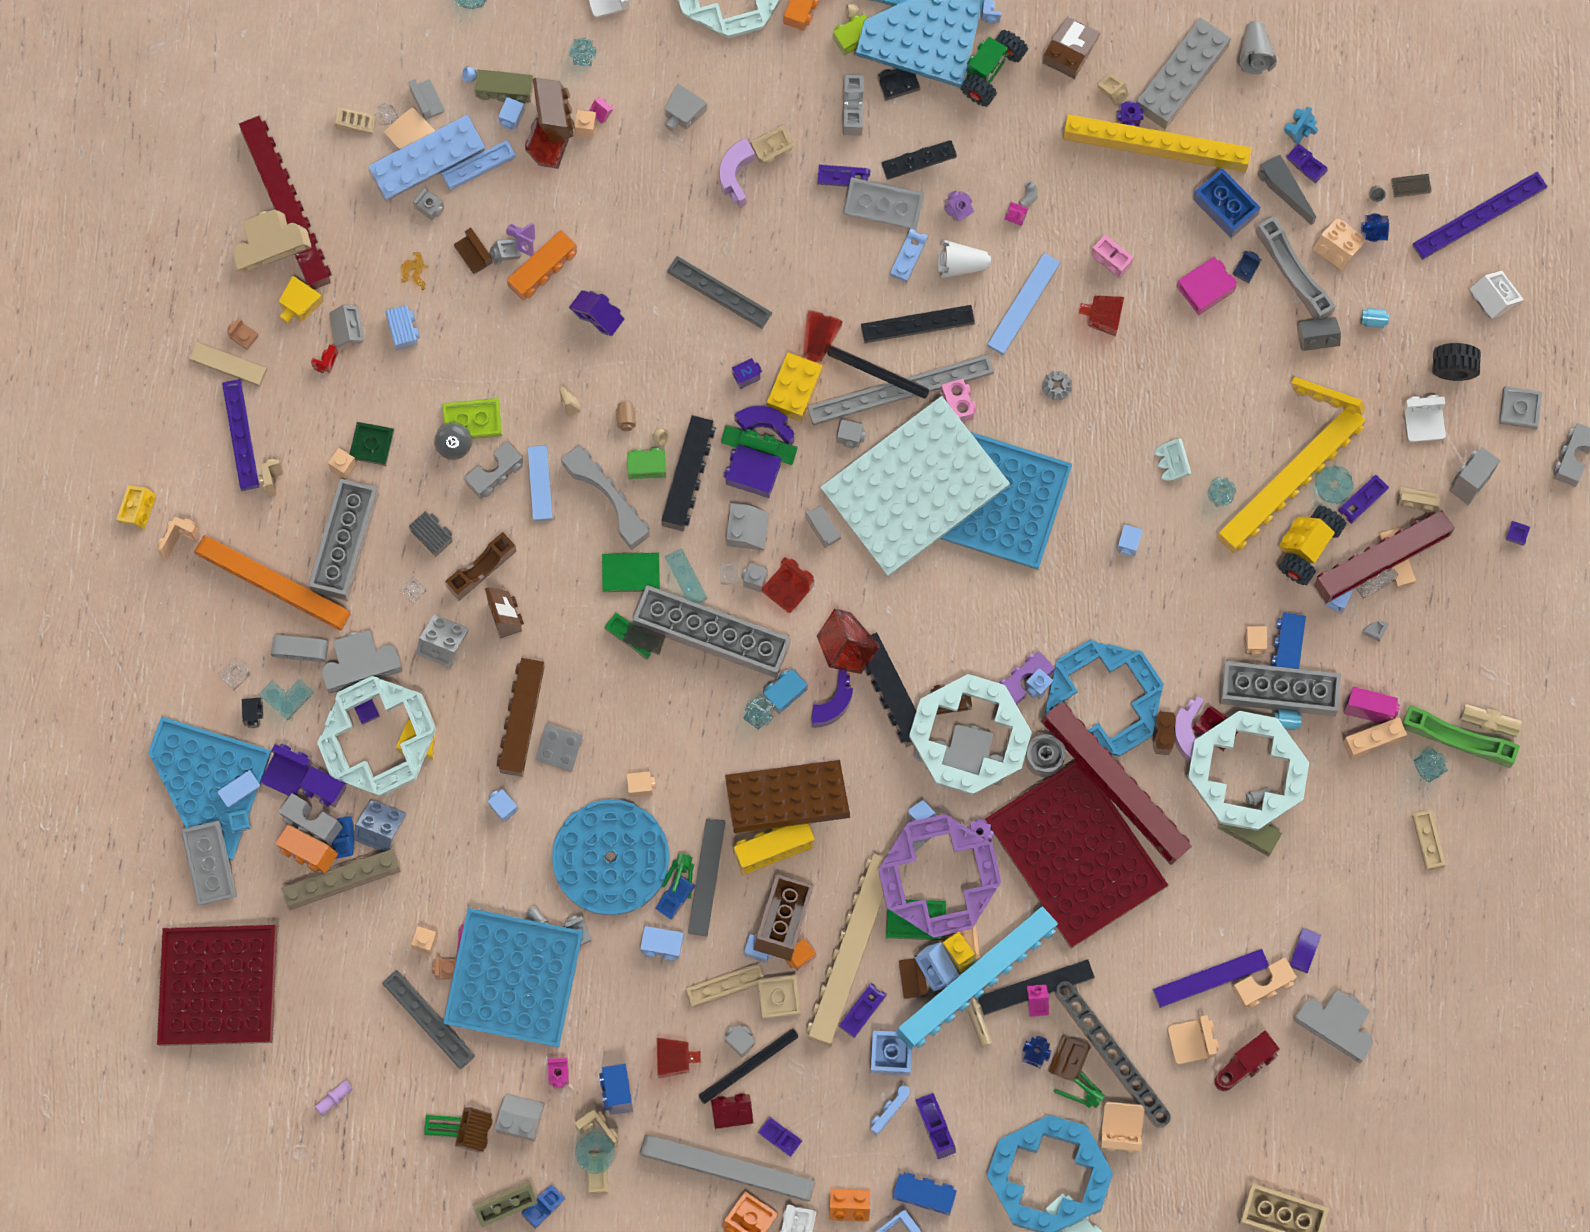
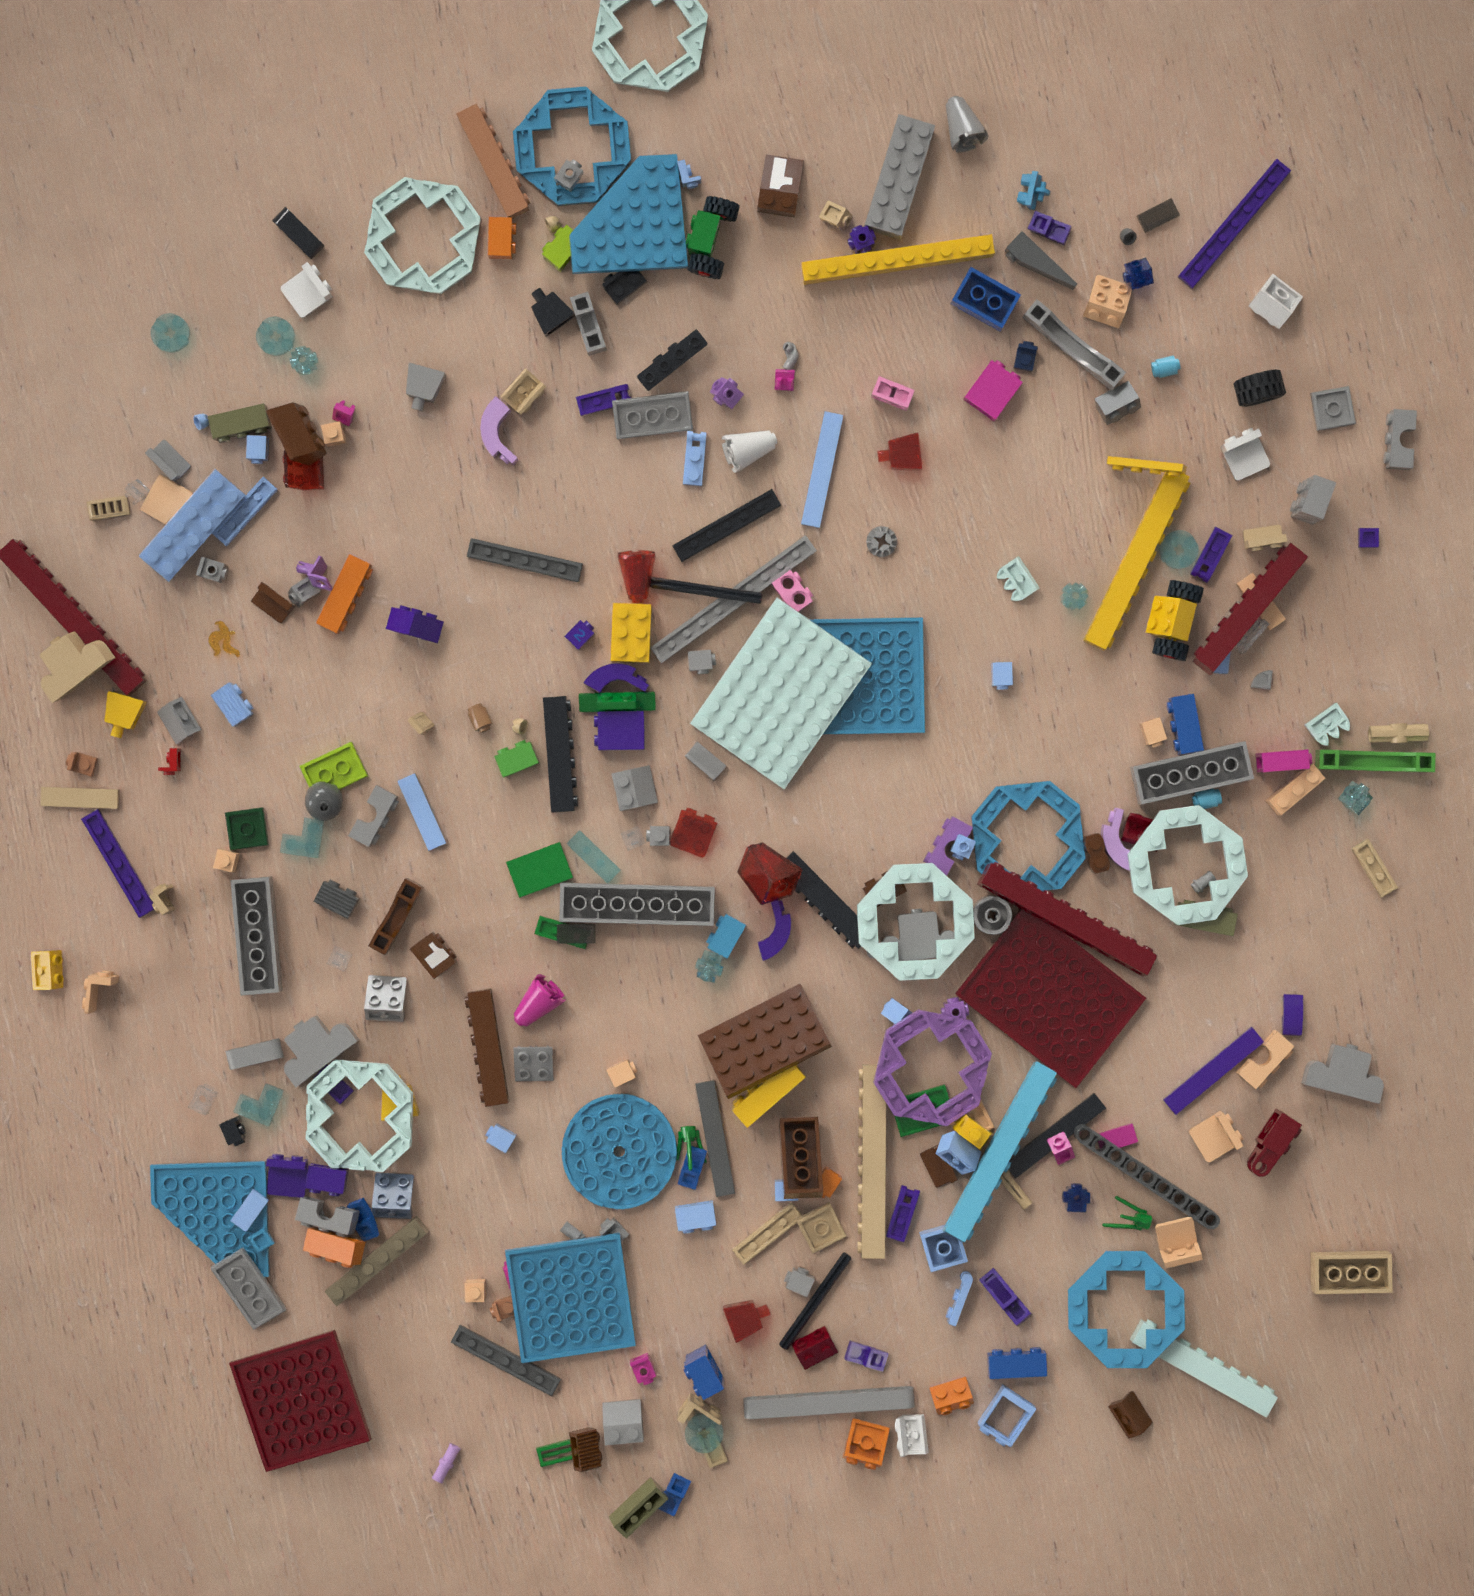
camera: 20 degrees left, 15 degrees up
orange beam [194,535,351,631] -> none
light grey arch [561,446,650,550] -> none
reddish brown plate [1049,1036,1091,1082] -> none
none -> clear light blue plate [256,316,295,356]
none -> clear light blue plate [280,817,324,858]
none -> dark pink cone [514,974,566,1027]
none -> black torso [531,288,576,337]
none -> dark pink tile [1097,1123,1138,1149]
none -> light aqua plate [1304,703,1350,746]

